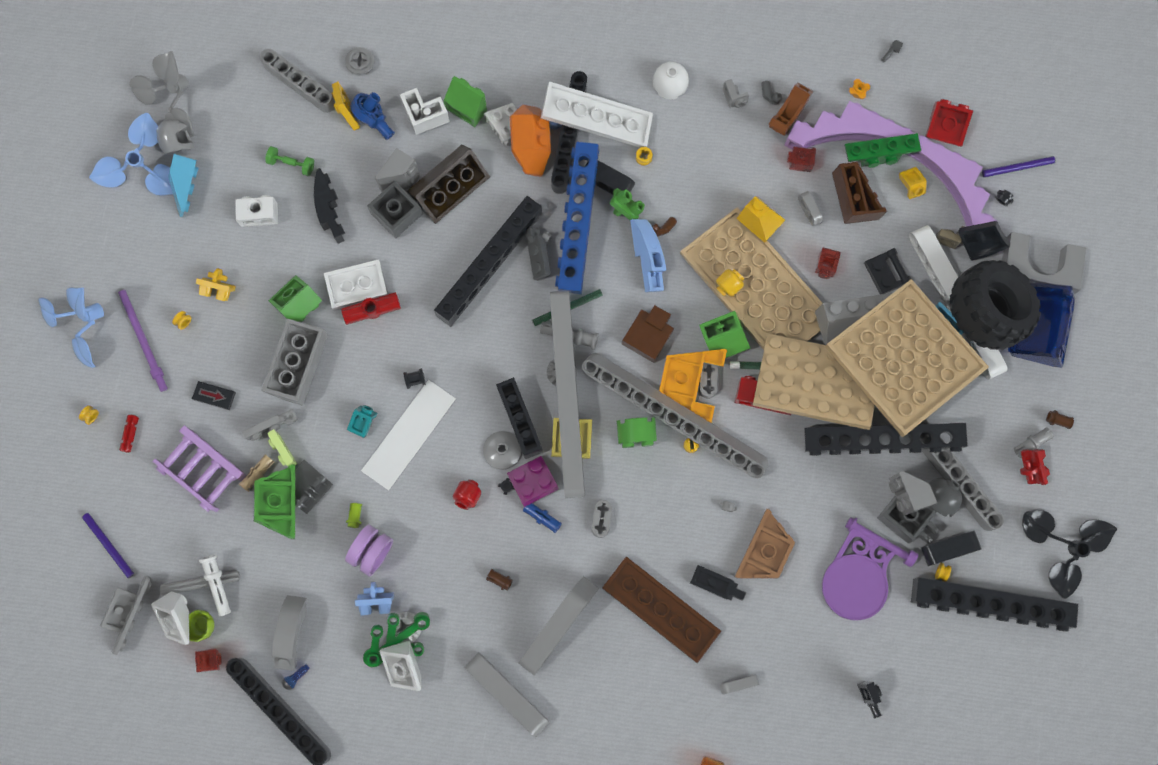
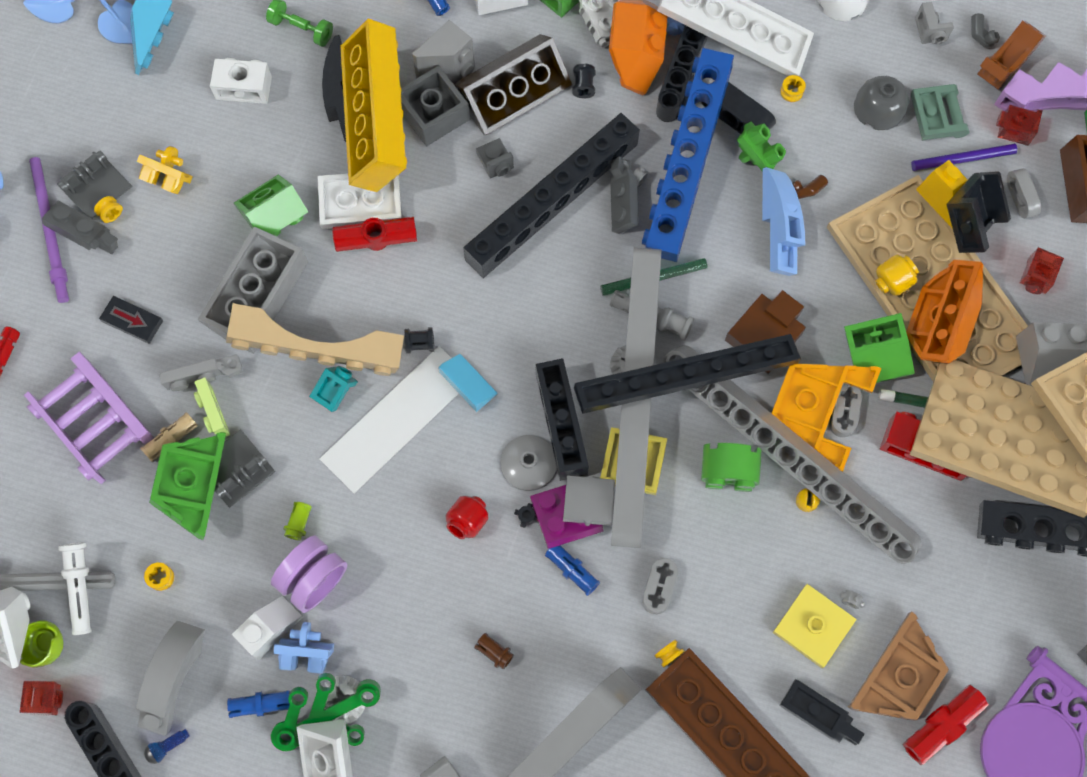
camera: 10 degrees right, 5 degrees down
none -> dark grey hinge [42,200,118,255]
none -> dark grey hinge [57,150,133,219]
none -> yellow bush [144,562,175,591]
none -> tan arch [226,303,404,376]
none -> blue pin [227,690,290,718]
none -> white slope [232,596,303,660]
none -> yellow brick [340,18,407,192]
none -> medium azure slope [438,354,497,412]
none -> dark grey bracket [476,138,514,179]
none -> light grey piece [563,475,615,526]
none -> black bush [572,63,596,99]
none -> black plate [574,334,801,414]
none -> yellow bush [654,639,685,668]
none -> light yellow plate [772,584,857,668]
none -> dark grey cylinder [854,76,909,131]
none -> red piece [902,684,989,765]
none -> orange wedge [906,260,983,364]
none -> sand green plate [910,84,970,141]
none -> dark purple bar [911,143,1018,171]
none -> black panel [946,171,1011,253]

